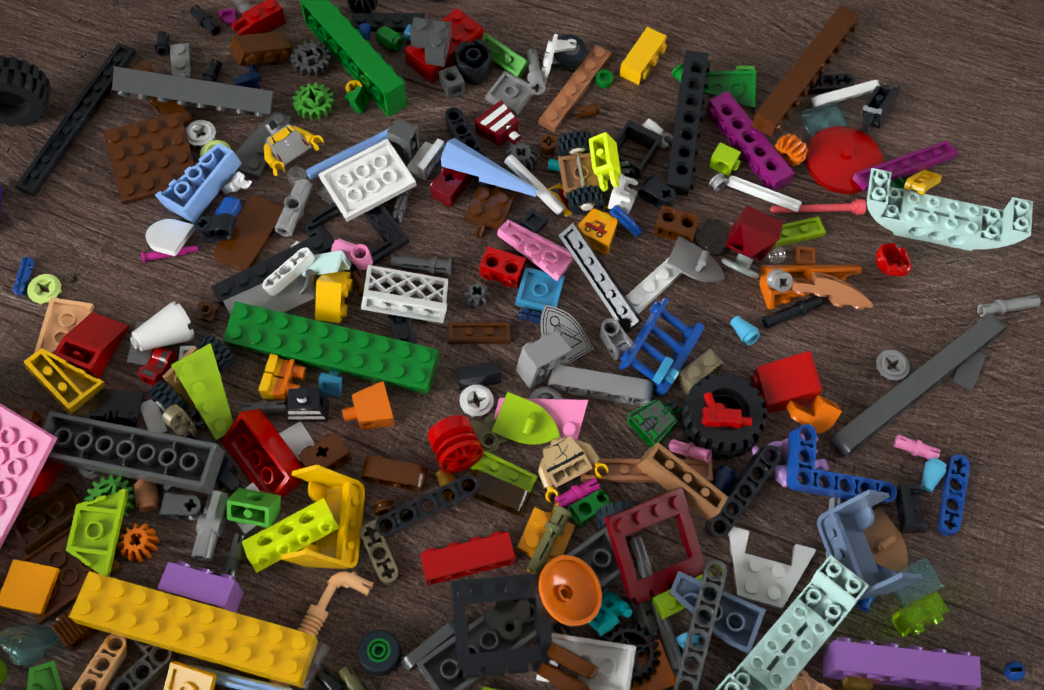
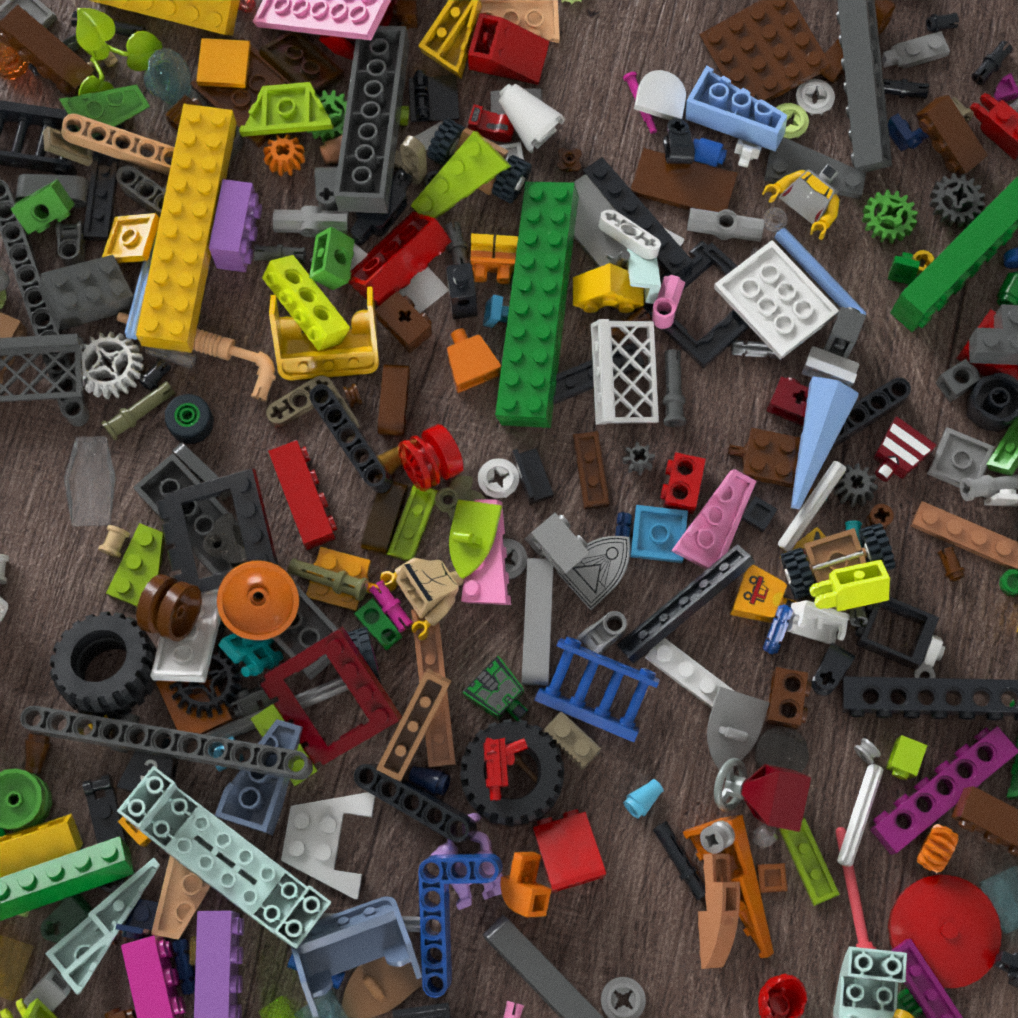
camera: 85 degrees right, 10 degrees up
dark azure tile [652,356,679,384] -> none
bright pink axle [669,439,712,463] -> none

